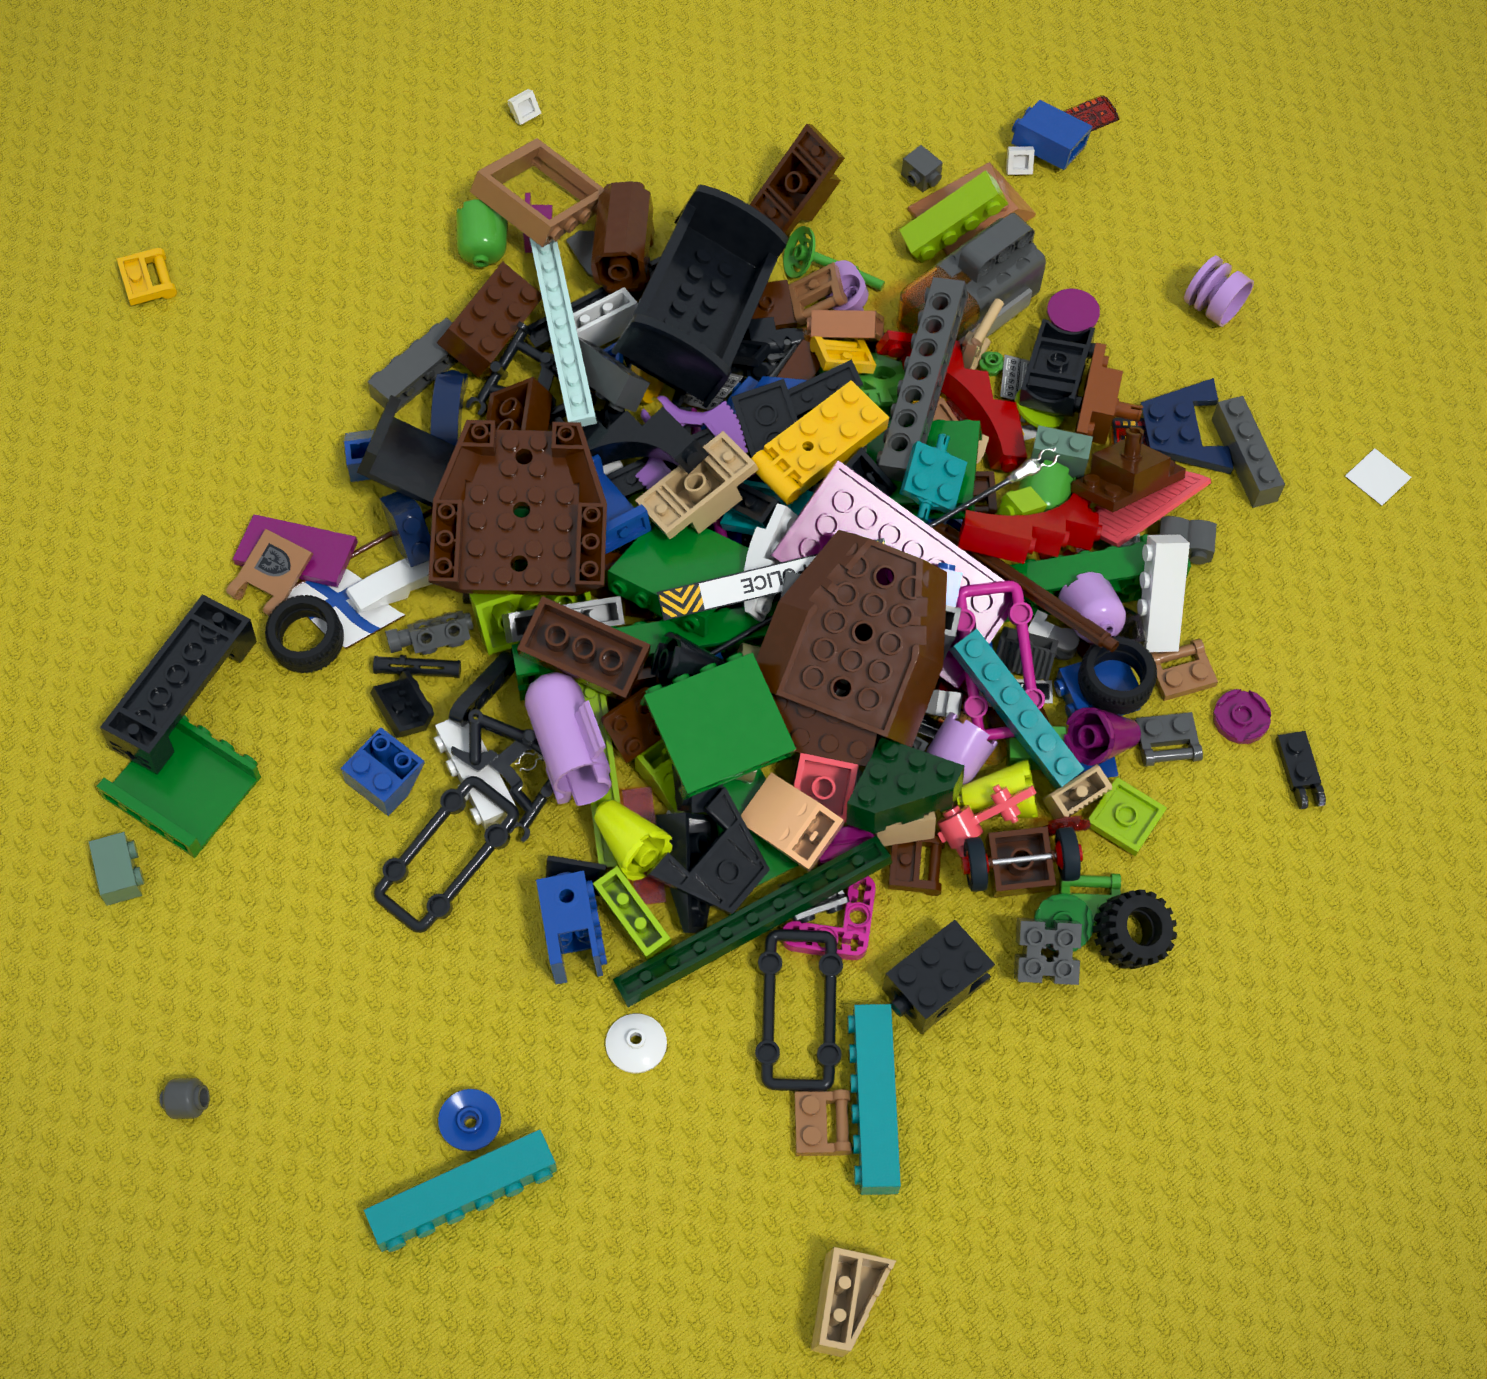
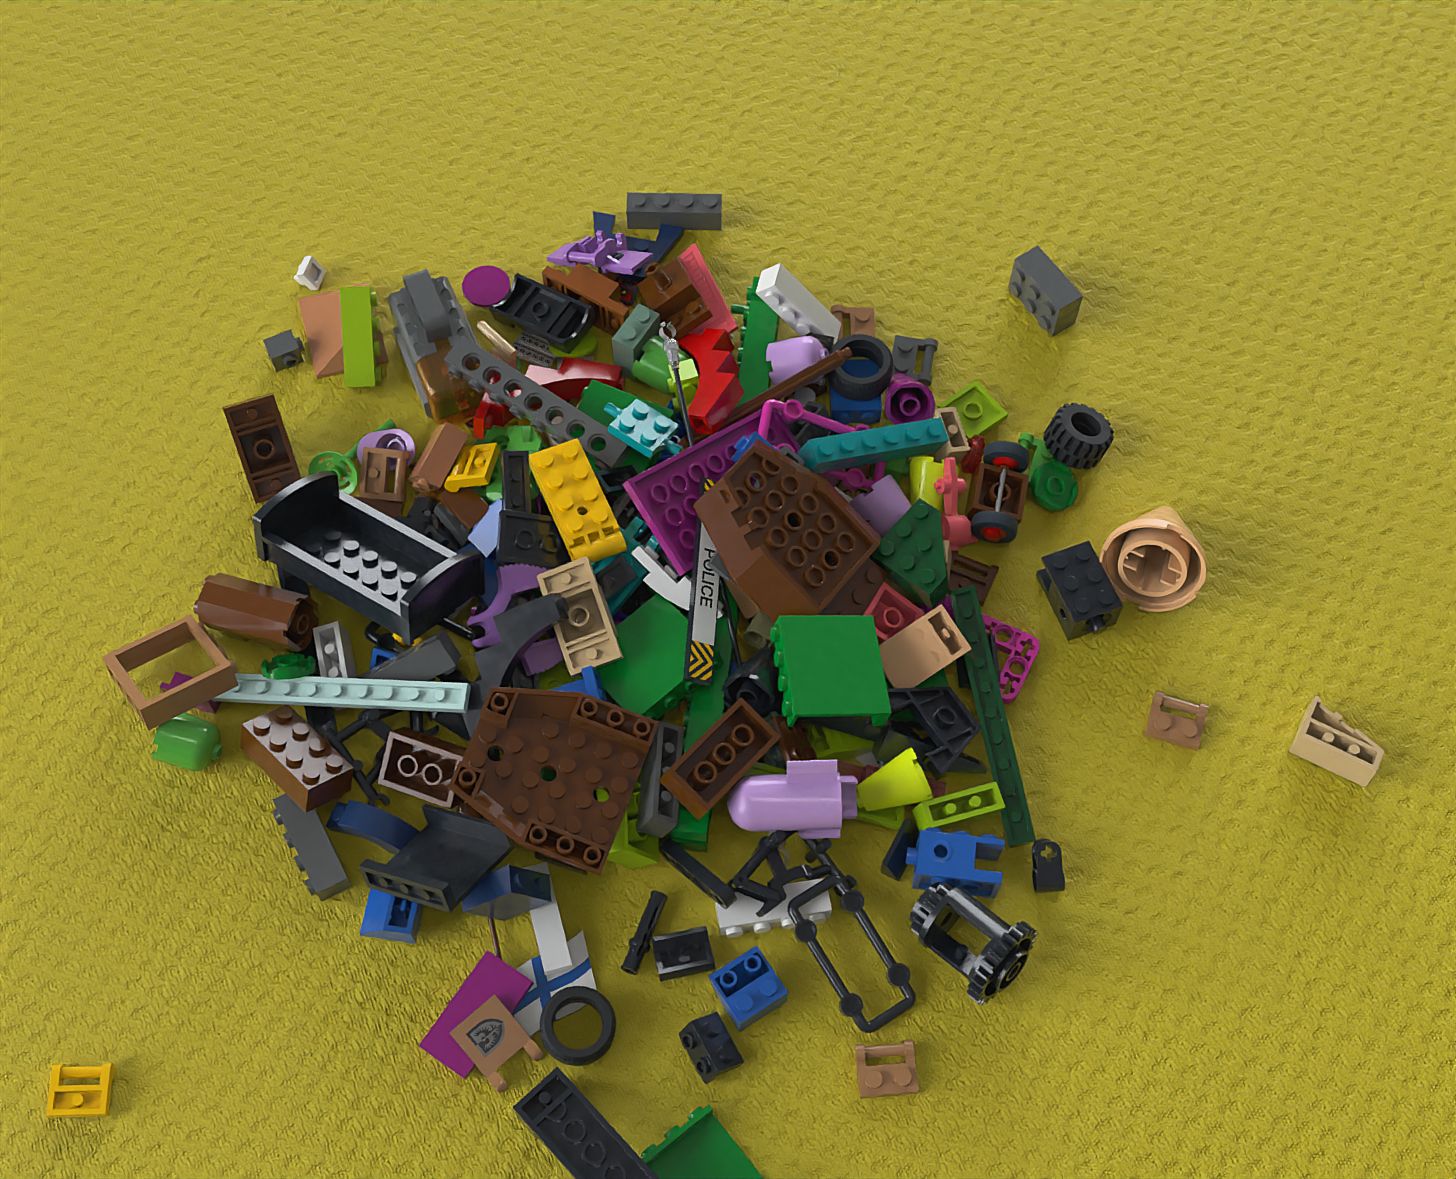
camera: 70 degrees left, 0 degrees up
teal brick [364,1129,557,1252] -> none
dark grey brick [385,611,474,655] -> none
blue dish [438,1089,501,1151] -> none
white tile [507,89,541,125] -> none
dark grey piece [566,230,595,277] -> none
white dish [606,1014,667,1074] -> none
black bar [755,929,843,1092] -> none
teal brick [847,1004,901,1195] -> none
blue brick [1011,100,1093,170] -> none
dark grey brick [1014,918,1082,985] -> none
clear red piece [1064,95,1119,132] -> none
dark grey brick [1158,516,1217,565] -> none
lavender wheel [1184,255,1254,327] -> none
magenta tile [1213,689,1271,744] -> none
black hinge [1276,731,1326,809] -> none
white sticker [1345,448,1412,505] -> none
none -> green tile [261,654,316,680]
none -> medium lavender piece [547,231,654,275]
none -> black bracket [679,1012,744,1084]
none -> medium nougat plate [855,1040,919,1099]
none -> black piece [909,882,1037,1005]
none -> dark grey brick [1008,246,1083,337]
none -> black piece [1031,838,1065,893]
none -> light nougat cone [1099,506,1207,612]

